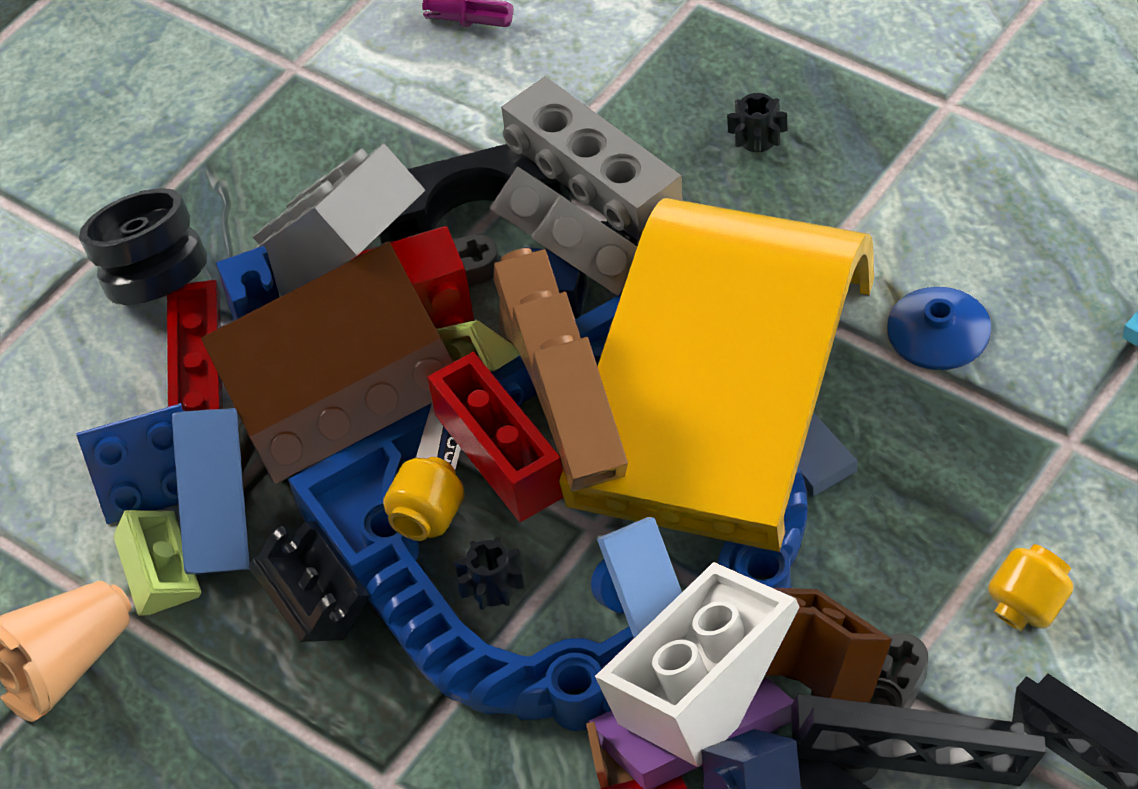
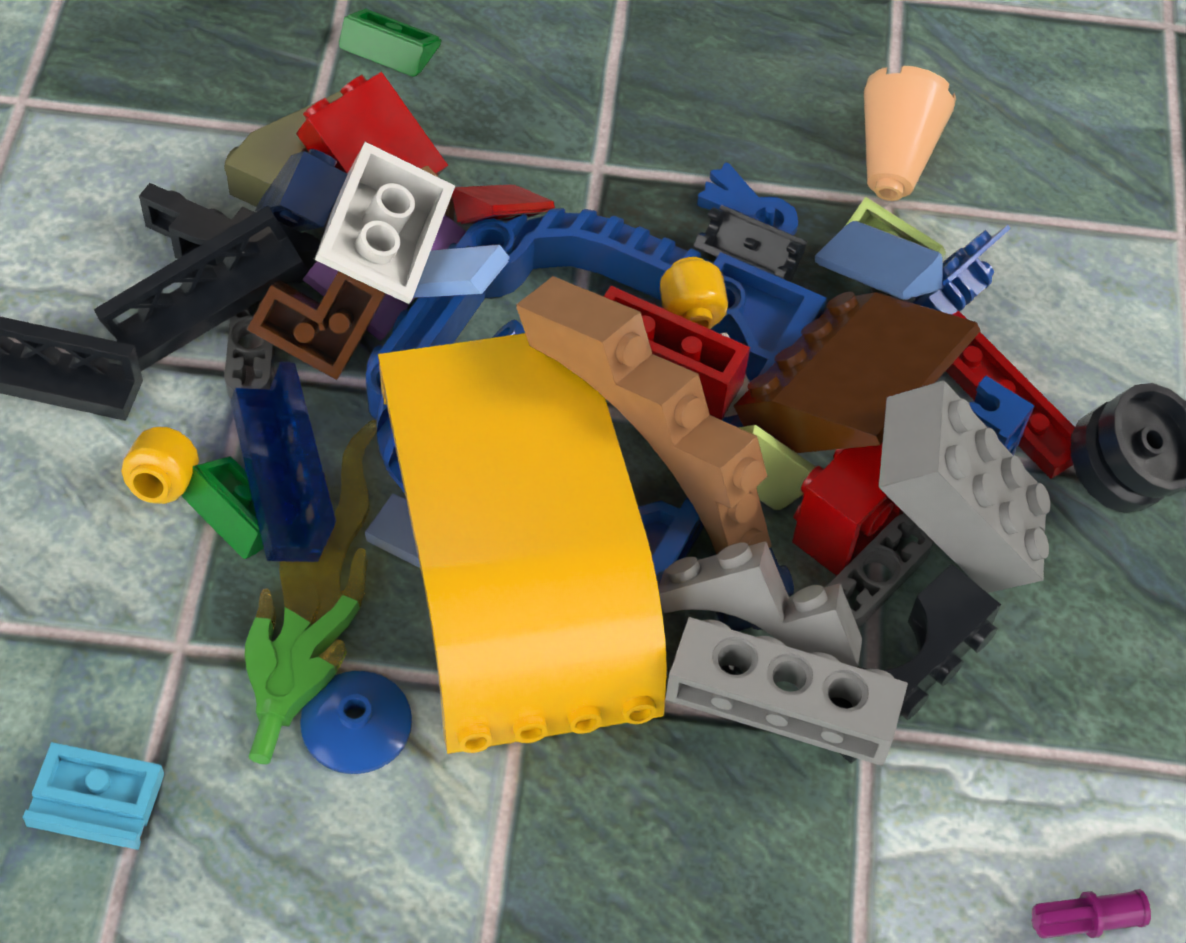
camera: 140 degrees right, 5 degrees up
black gear [454,537,525,610] -> none
black gear [727,93,788,153] -> none
none -> green slope [182,456,295,559]
none -> clear blue fence [230,362,336,562]
none -> piece [244,420,377,765]
none -> red slope [452,184,555,224]
none -> blue piece [697,162,798,235]

